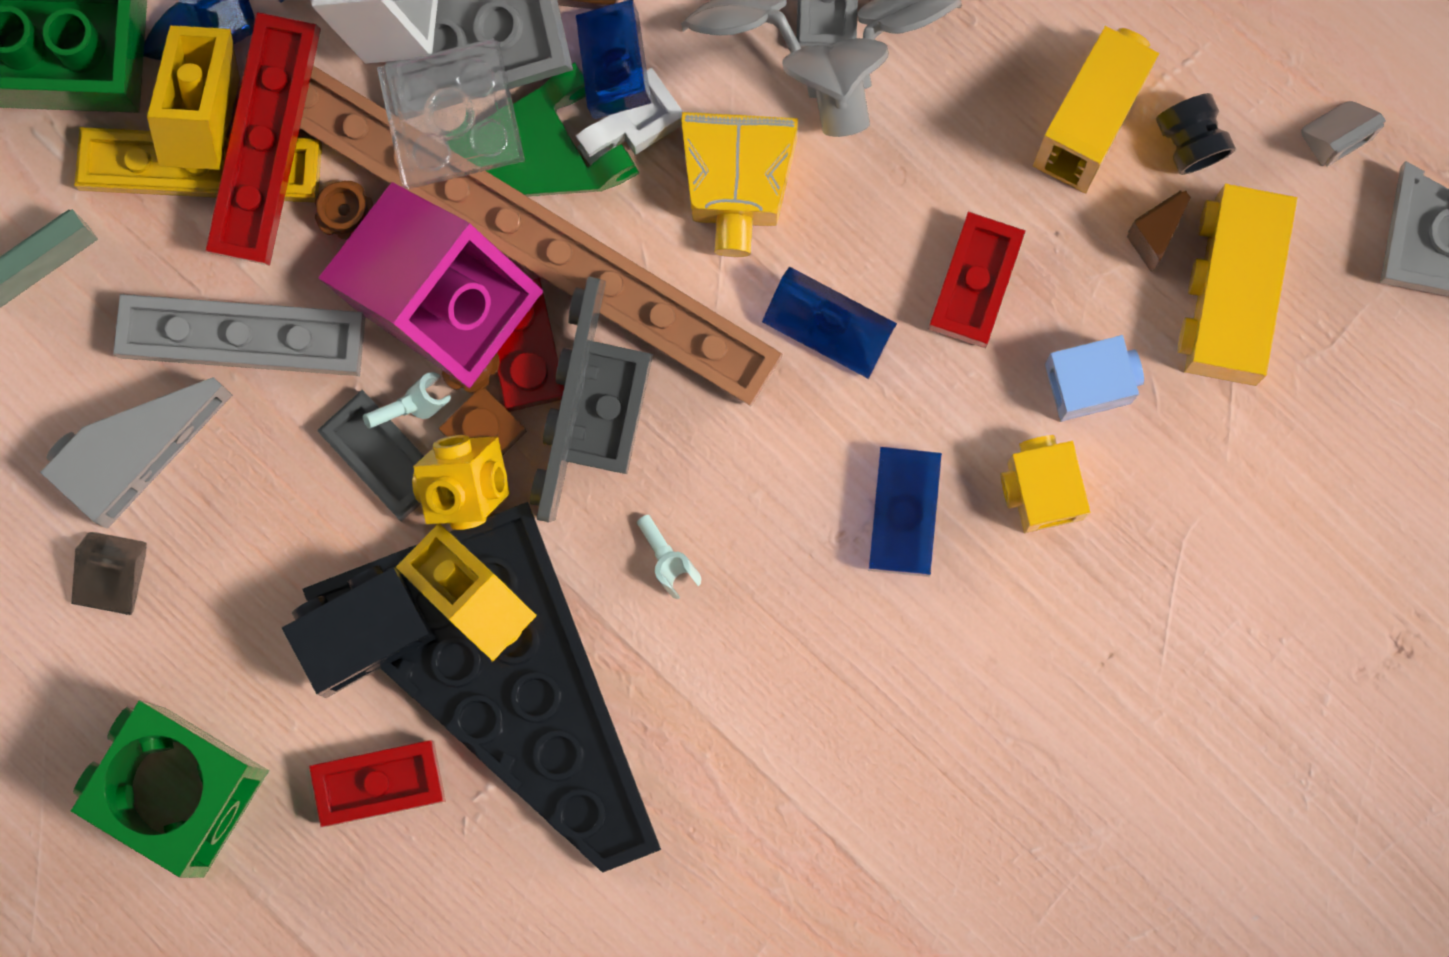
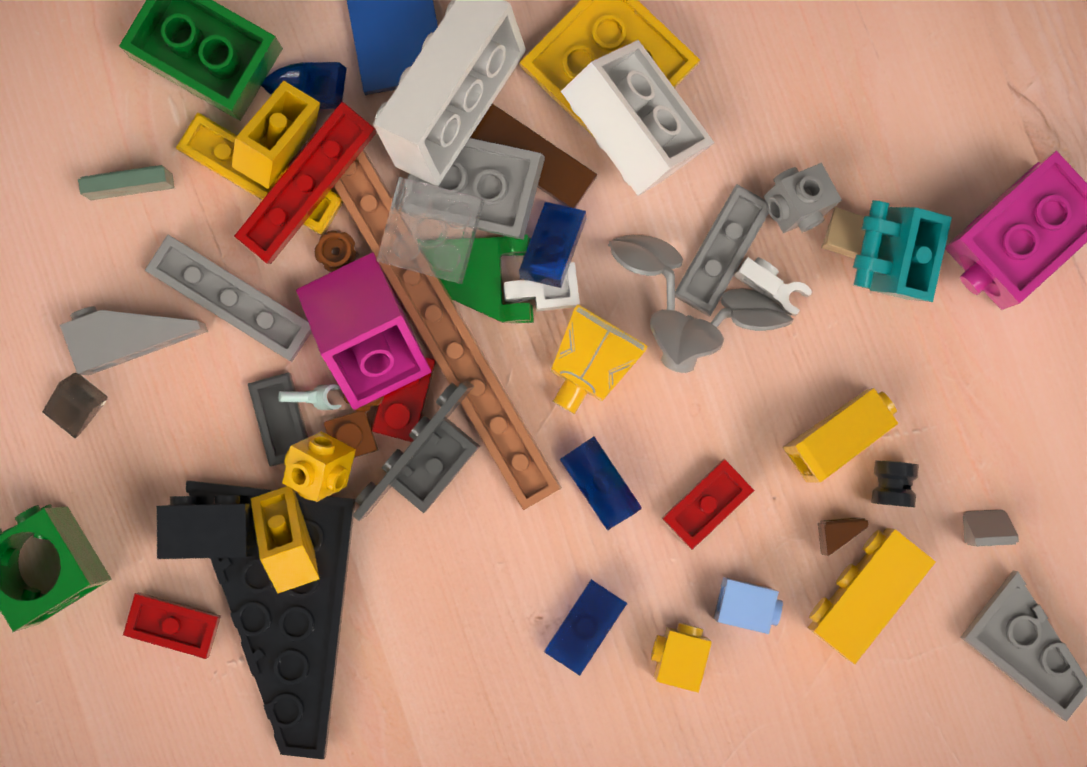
camera: 20 degrees right, 5 degrees up
light aqua hand [637,515,701,599] -> none

